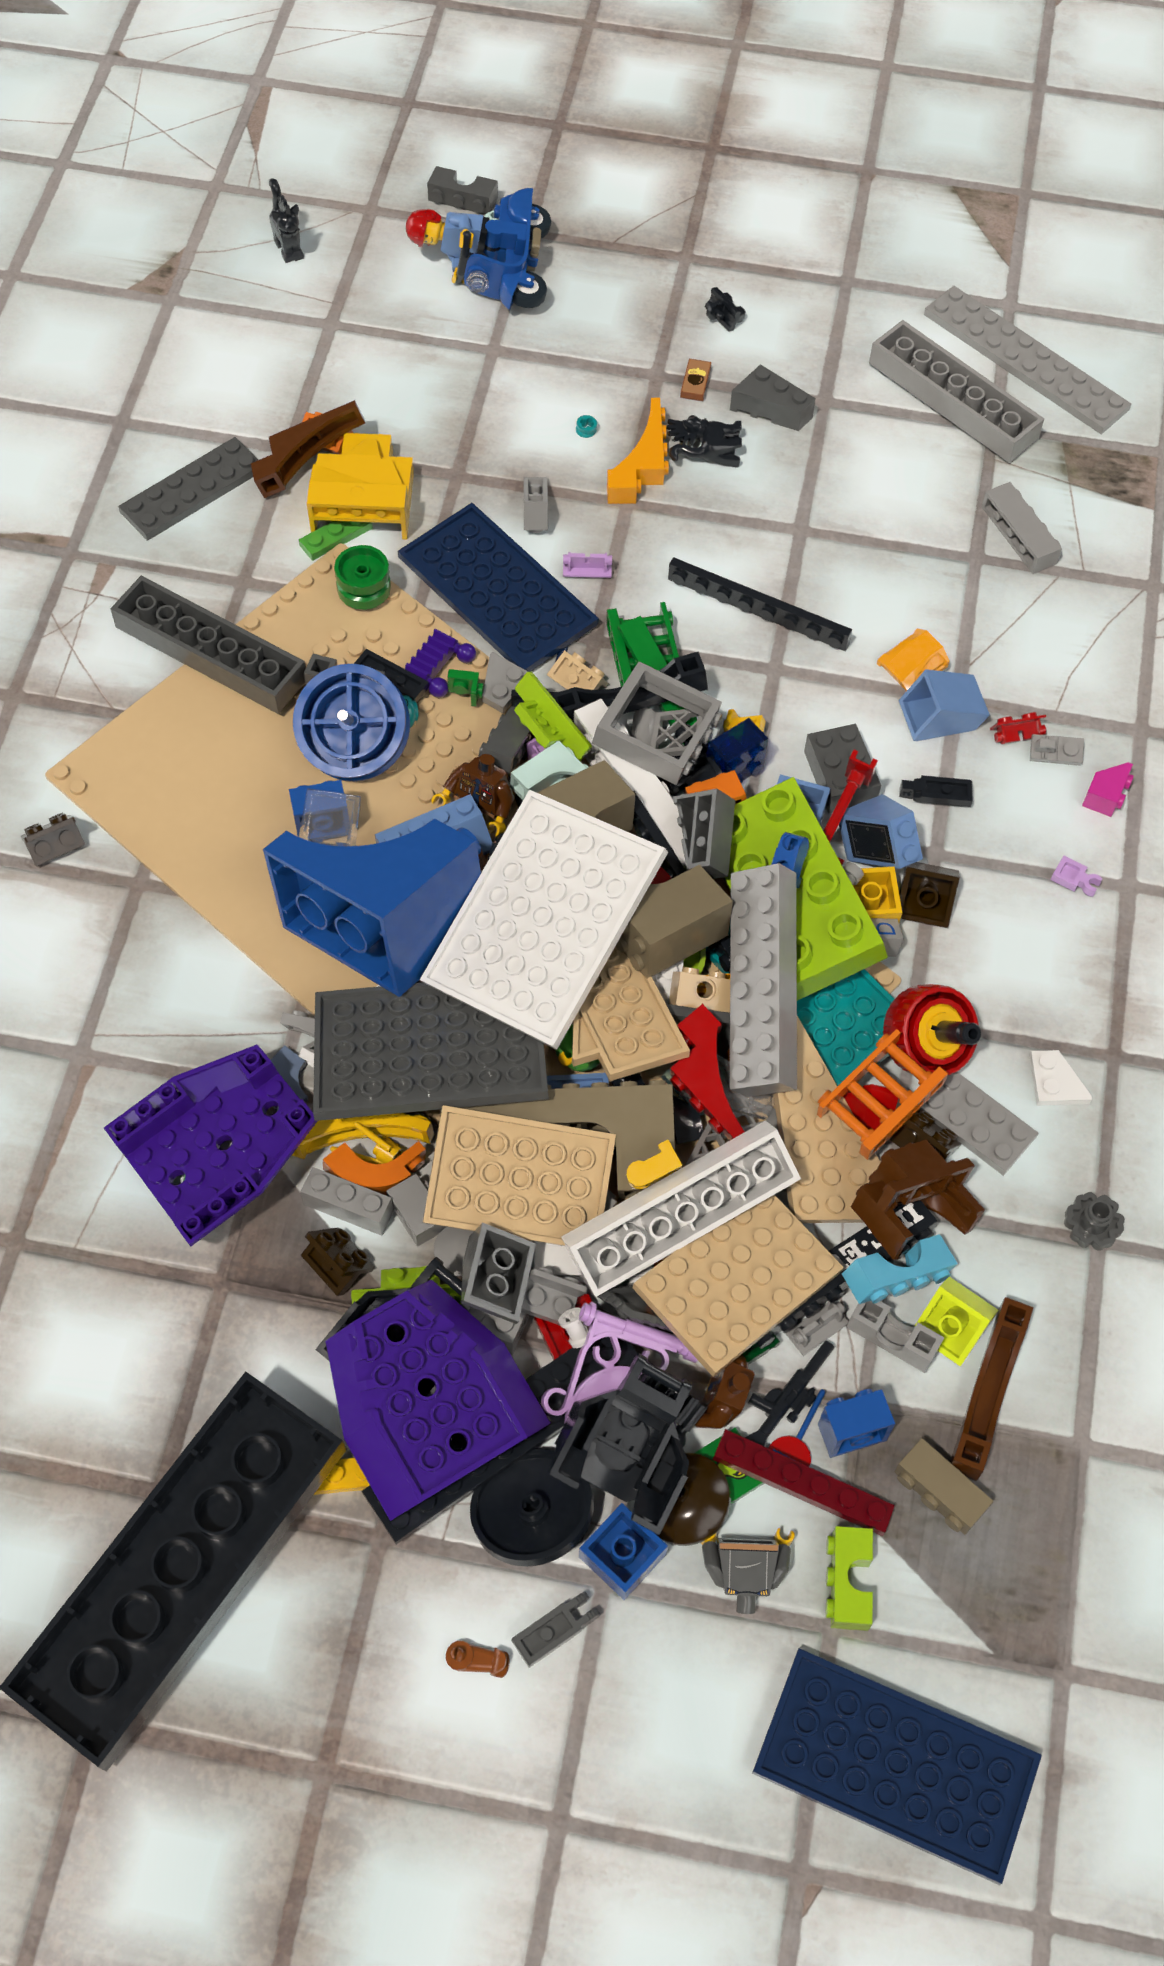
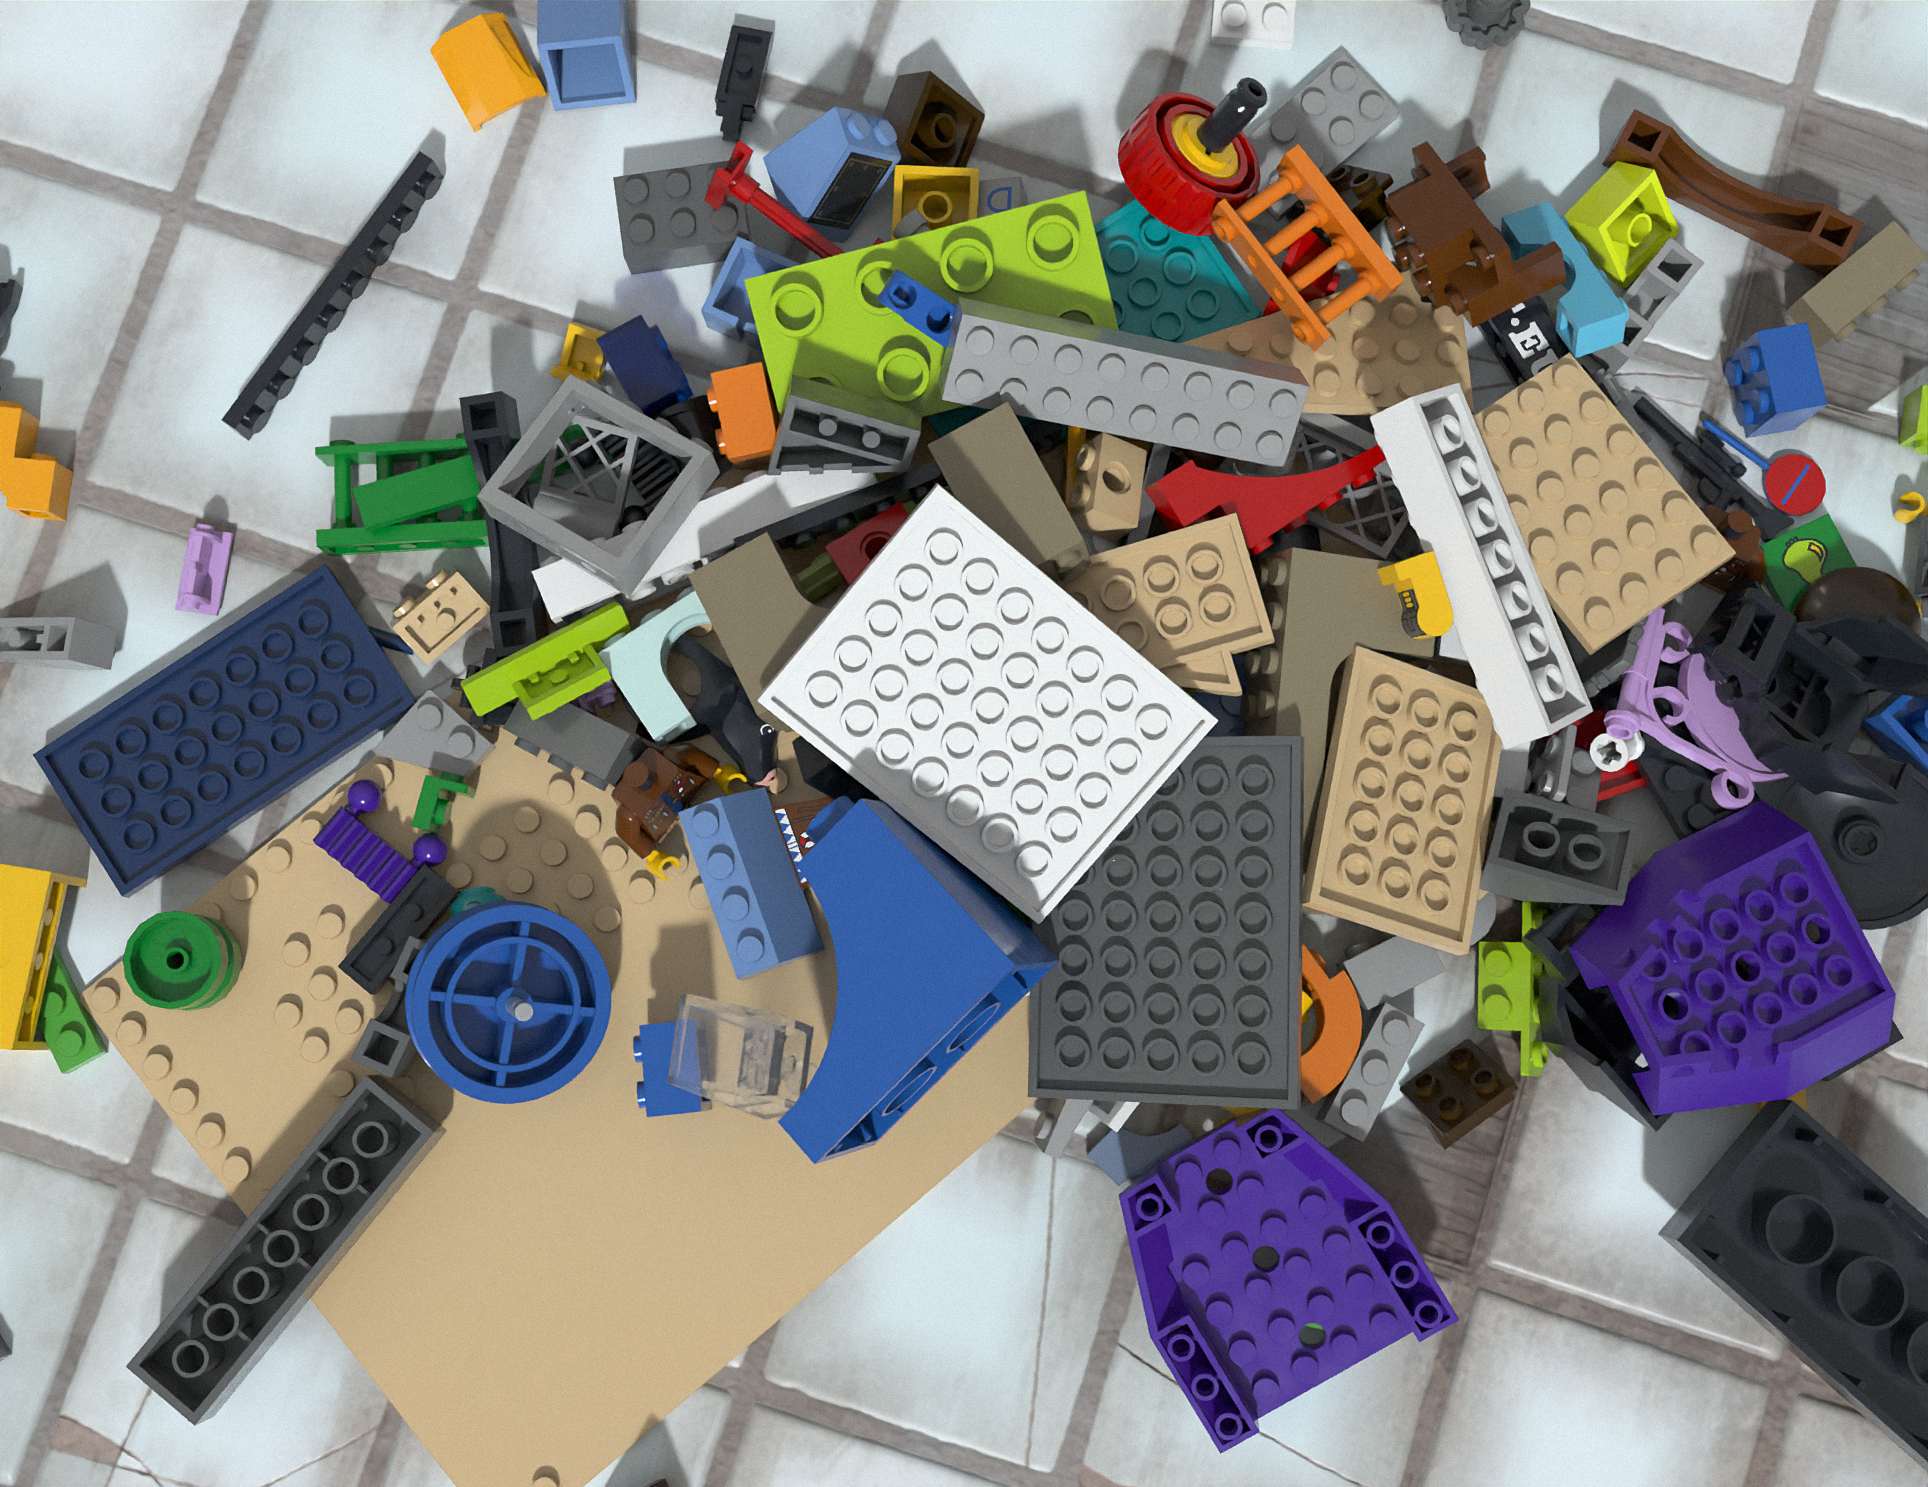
camera: 80 degrees left, 20 degrees up
dark red plate [712,1429,895,1536] -> none

